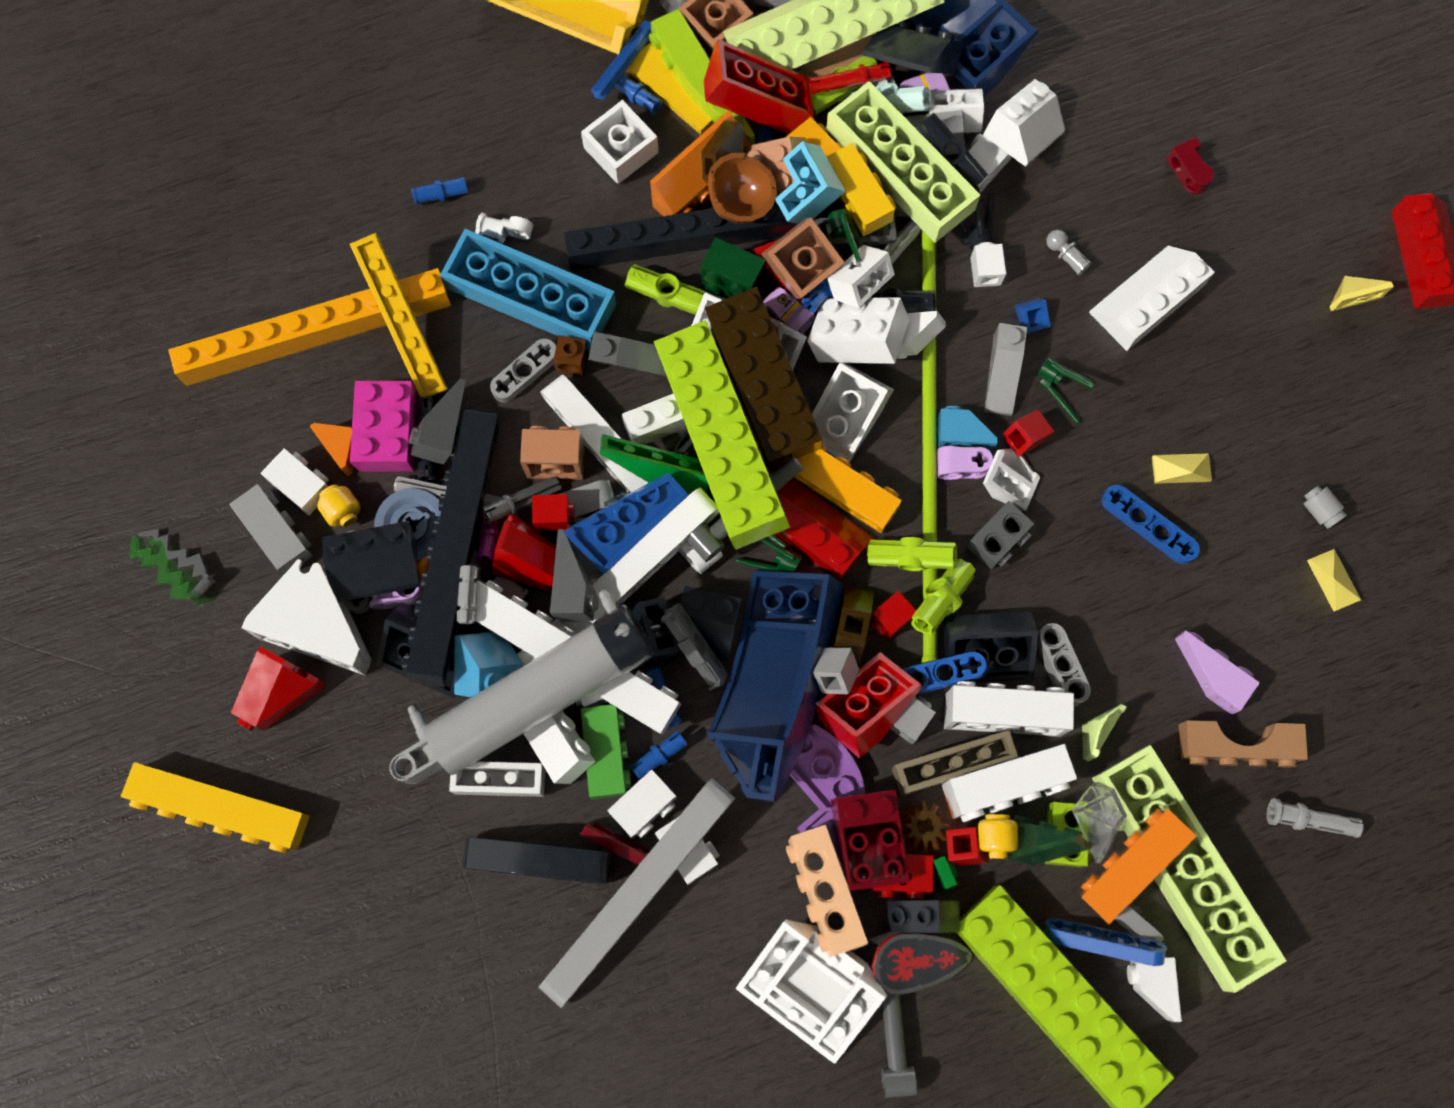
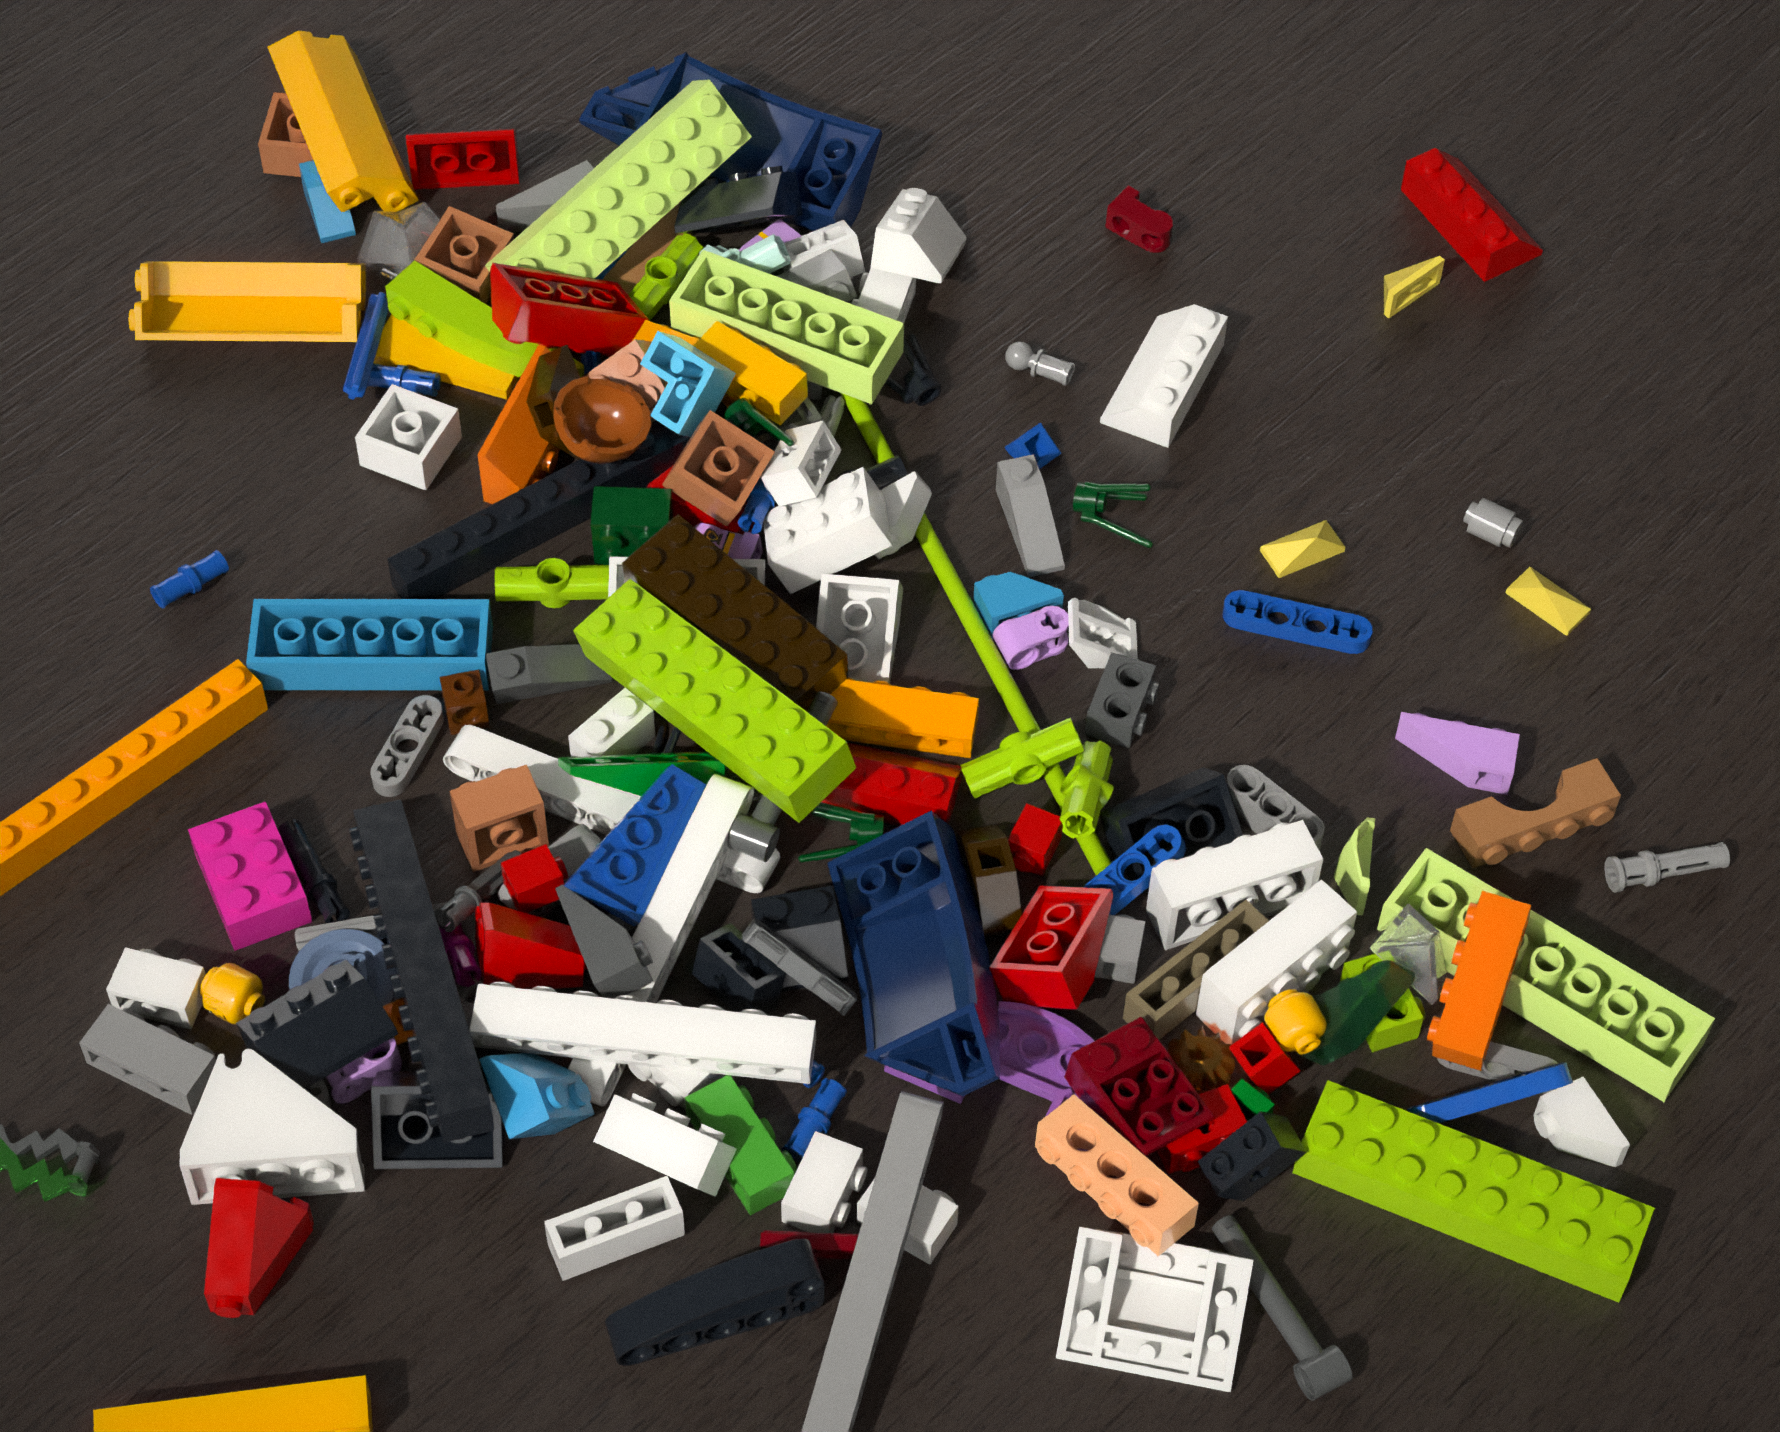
camera: 25 degrees left, 20 degrees down
orange slope [310,423,354,477] -> none
yellow tile [350,233,448,399] -> none
light grey piece [389,590,655,784] -> none
dark grey slope [409,379,466,465] -> none
light grey axle [457,565,478,624] -> none
white connector [475,213,533,243] -> none
red pin [809,62,891,95] -> none
light grey brick [813,648,859,694] -> none
shield [872,933,972,994] -> none
black piece [916,112,989,188] -> none
white brick [971,242,1006,287] -> none
red brick [1002,410,1055,457] -> none

